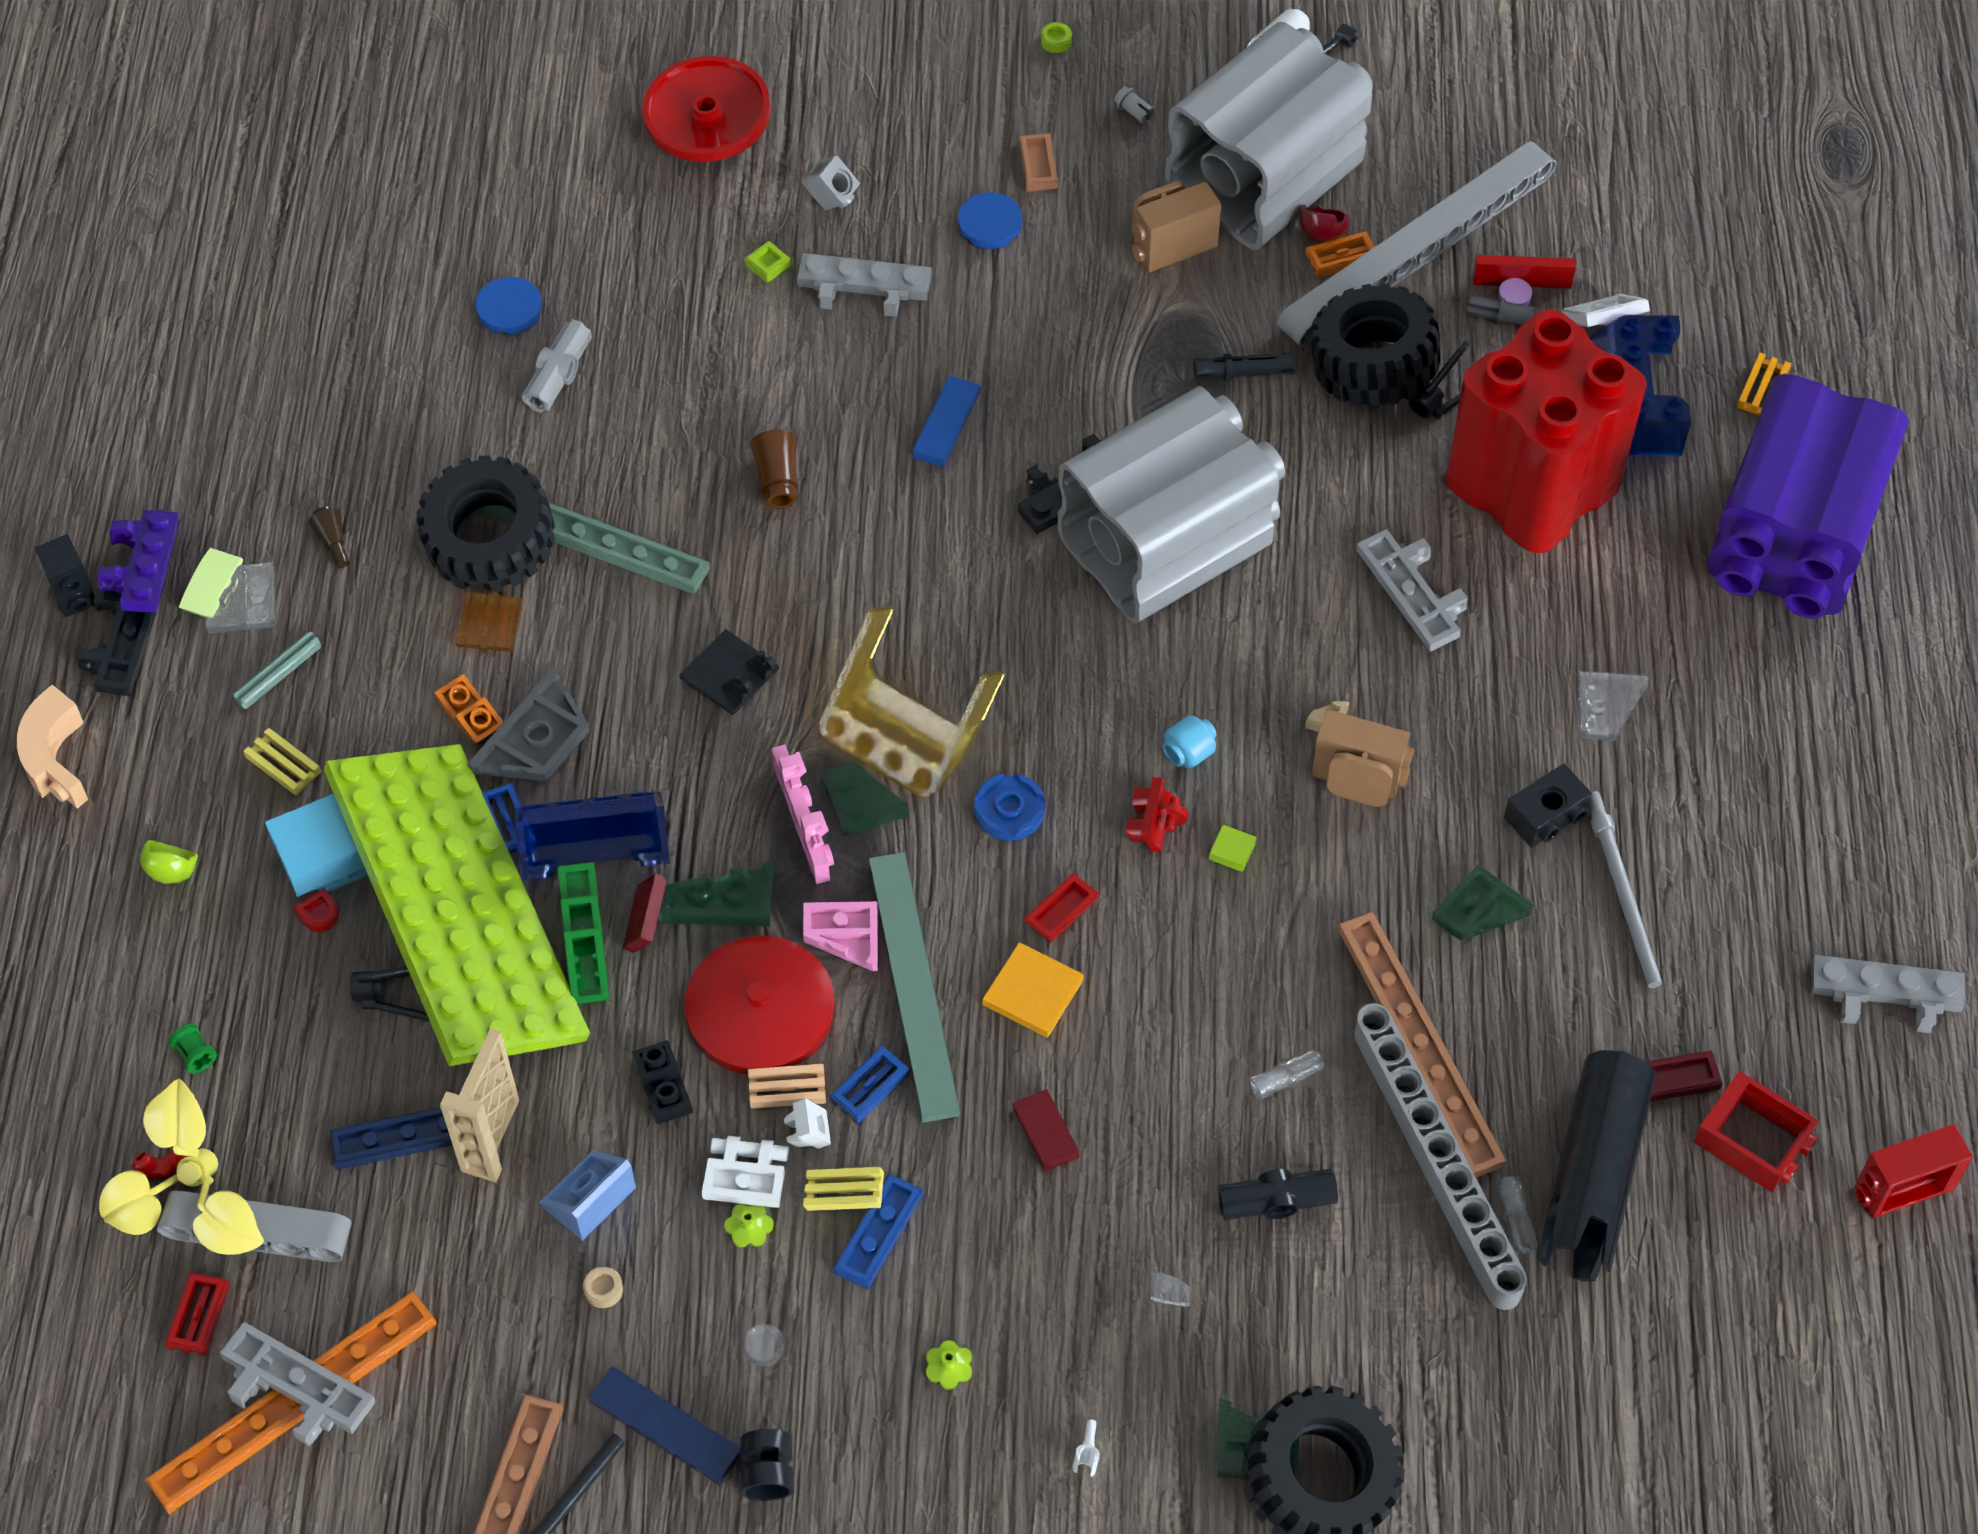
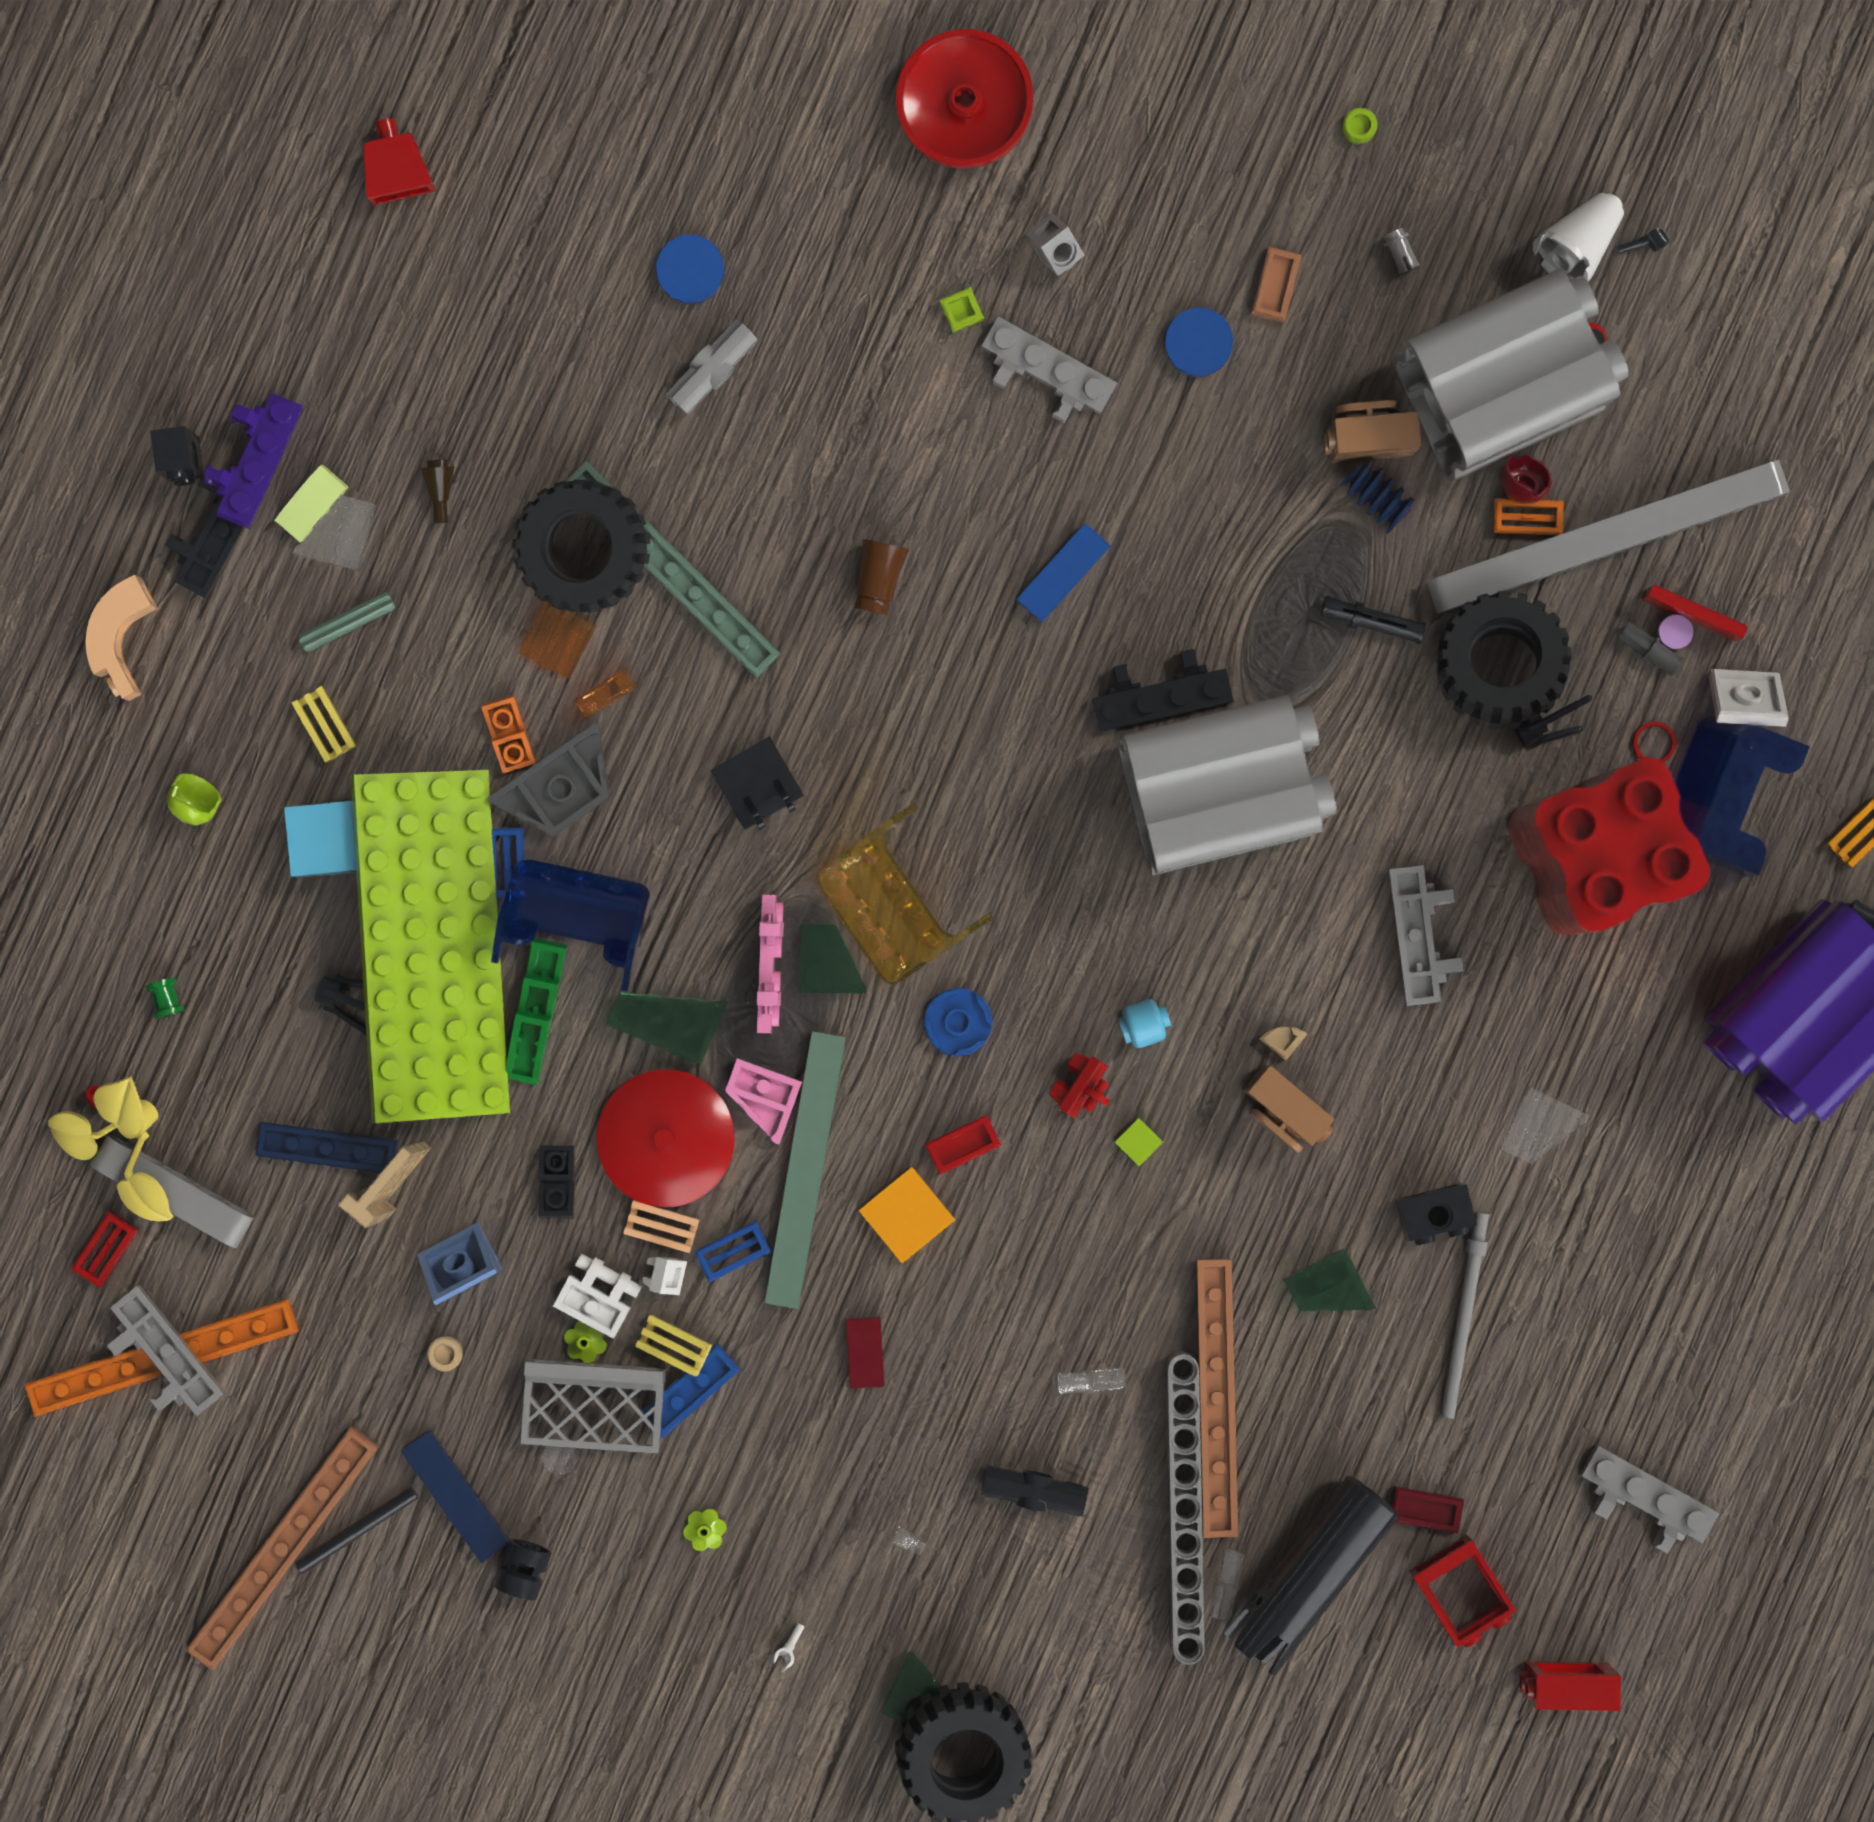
camera: 20 degrees right, 30 degrees up
red tile [293,888,339,932] -> none
dark red tile [622,873,667,953] -> none
none -> red torso [364,118,436,206]
none -> light grey fence [520,1359,666,1454]
none -> clear orange bar [574,668,638,719]
none -> dark blue piece [1339,458,1414,534]

